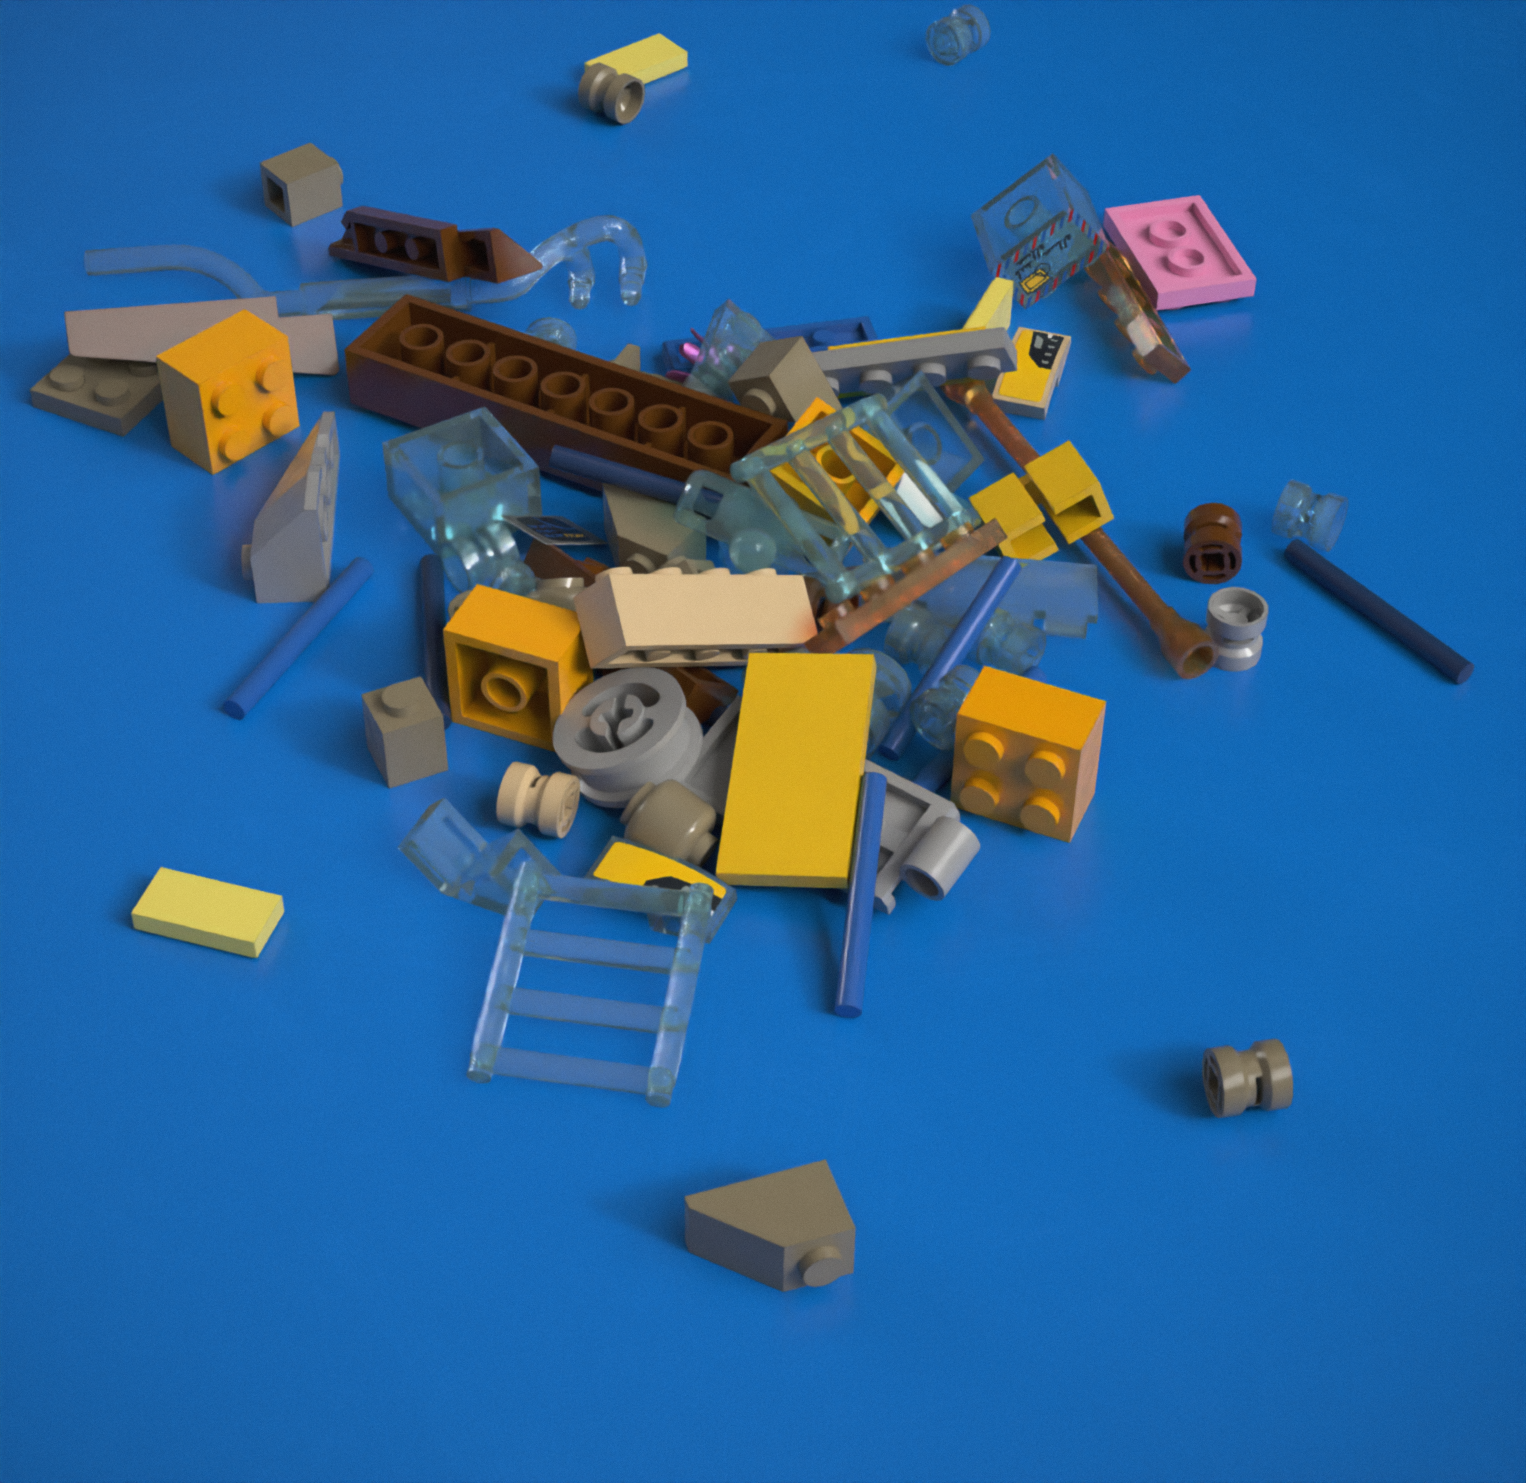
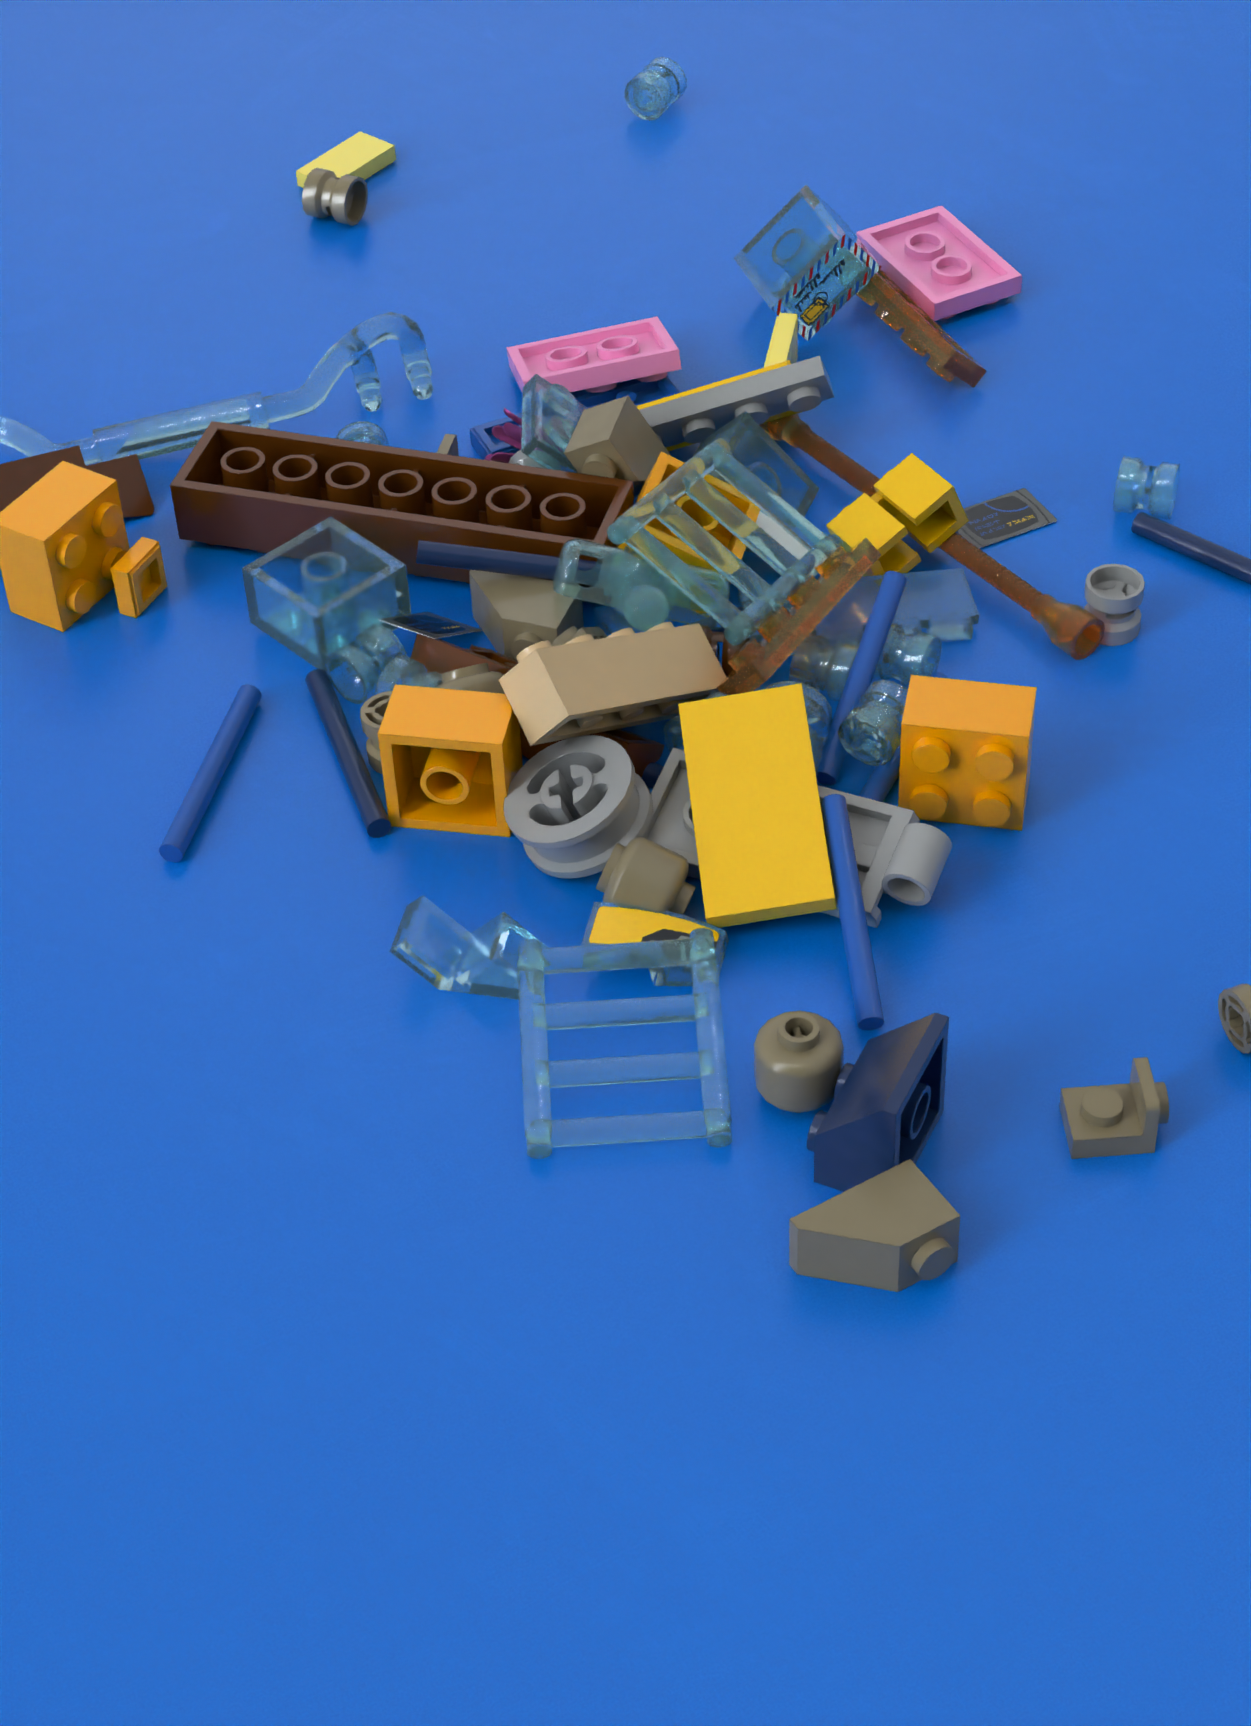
camera: 10 degrees left, 0 degrees up
light yellow tile [131,867,284,959] -> none
light grey wedge [241,411,340,603] -> none
dark tan brick [260,142,343,227] -> none
reddish brown wedge [328,206,543,284] -> none
dark tan brick [361,676,448,789] -> none
tan wheel [496,761,580,839] -> none
slope [991,327,1071,420] -> none
reddish brown wheel [1183,503,1242,584] -> none
none -> light orange tile [111,536,167,618]
none -> bright pink plate [506,316,682,403]
none -> dark tan head [754,1010,844,1113]
none -> dark blue slope [807,1013,949,1192]
none -> sticker [956,488,1057,549]
none -> dark tan bracket [1059,1057,1169,1159]

